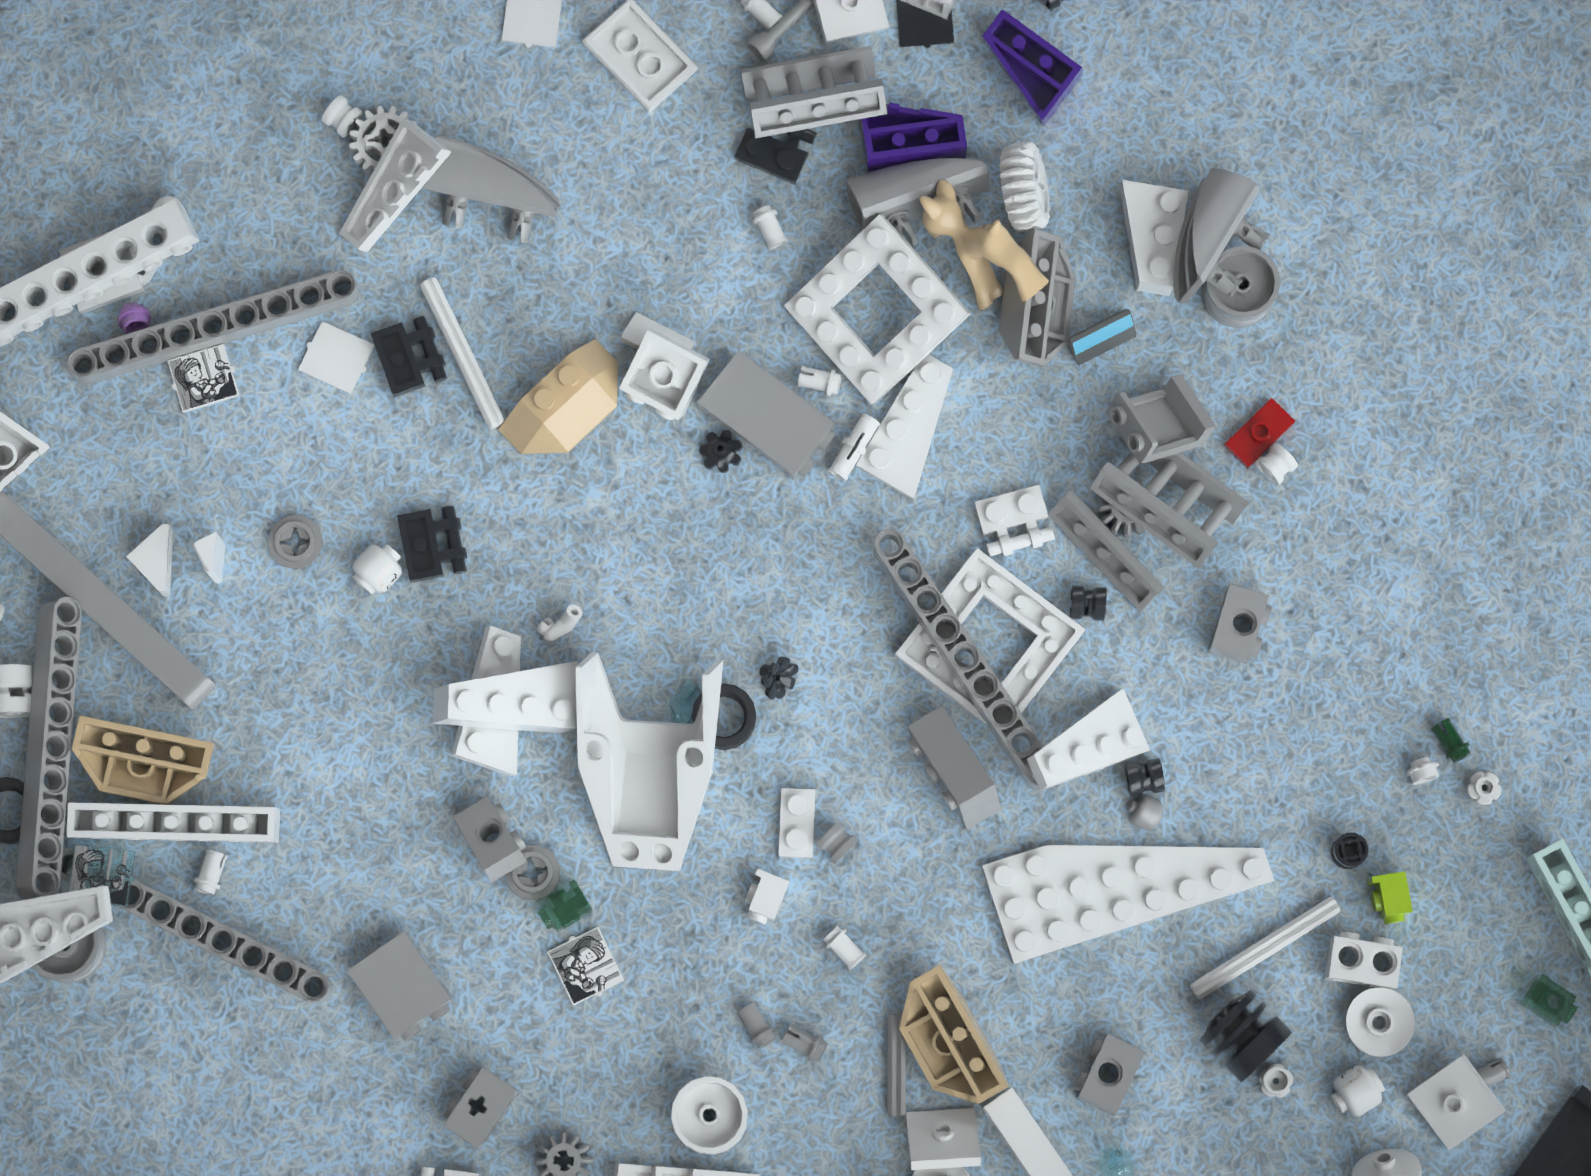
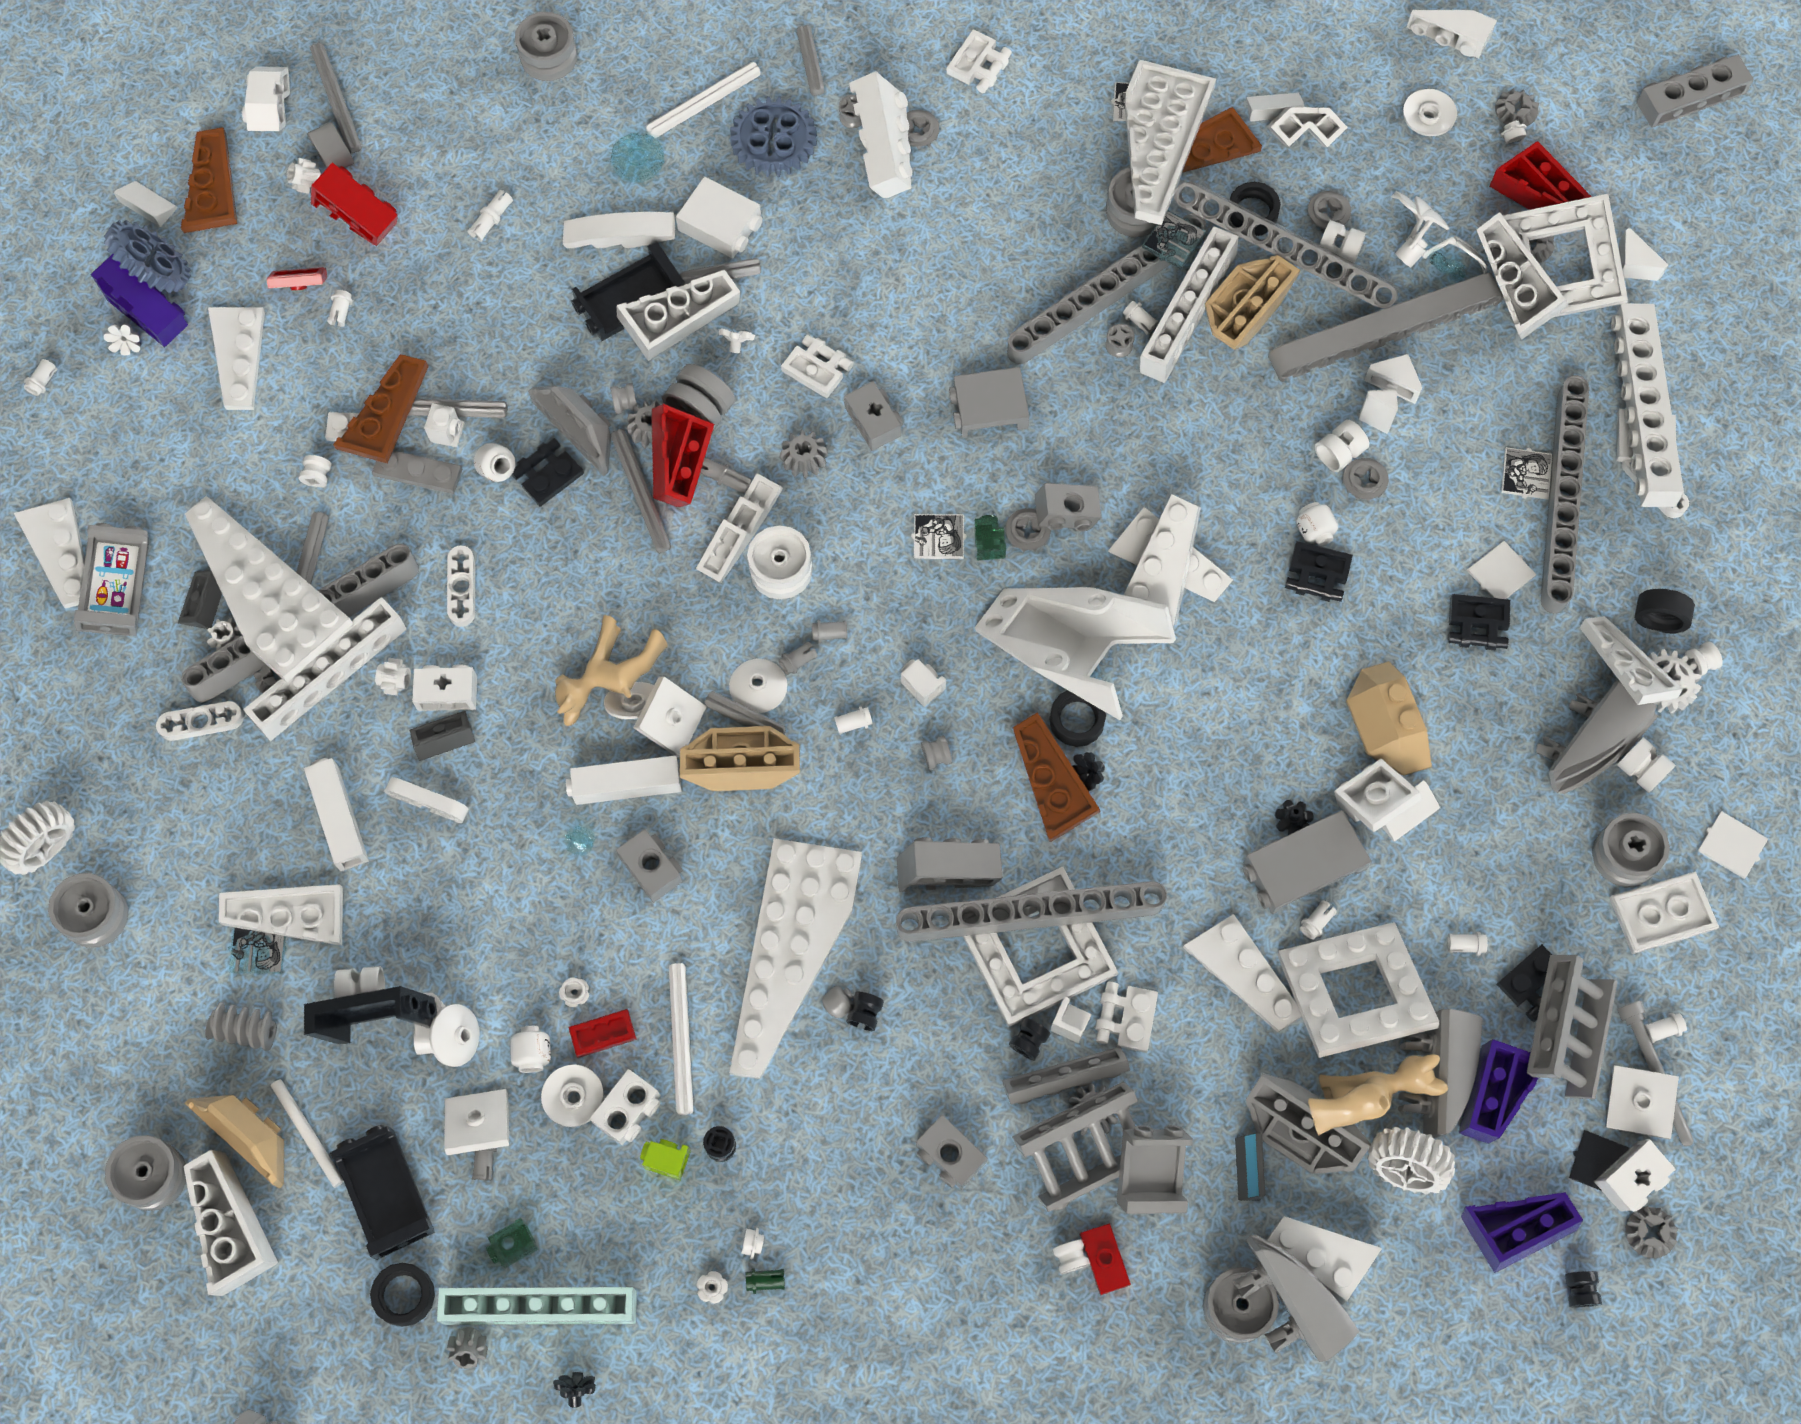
camera: 120 degrees right, 10 degrees down
medium lavender plate [117,301,151,334] -> none
white axle [420,277,505,430] -> none
white arm [537,605,582,641] -> none
white plate [779,788,815,859] -> none
white pin [828,413,880,481] -> none
white wing [1027,688,1150,791] -> none
black wheel [1199,989,1292,1082] -> none
none -> red plate [568,1009,637,1058]
none -> white dish [729,659,787,713]
none -> dark orange wing [1013,712,1101,842]
none -> white panel [1051,997,1092,1044]
none -> light grey wheel [1106,324,1135,358]
none -> white wheel [1315,420,1369,472]
none -> light grey wheel [1592,813,1670,887]
none -> white wheel [1617,737,1676,793]
none -> black tyre [1634,589,1695,634]

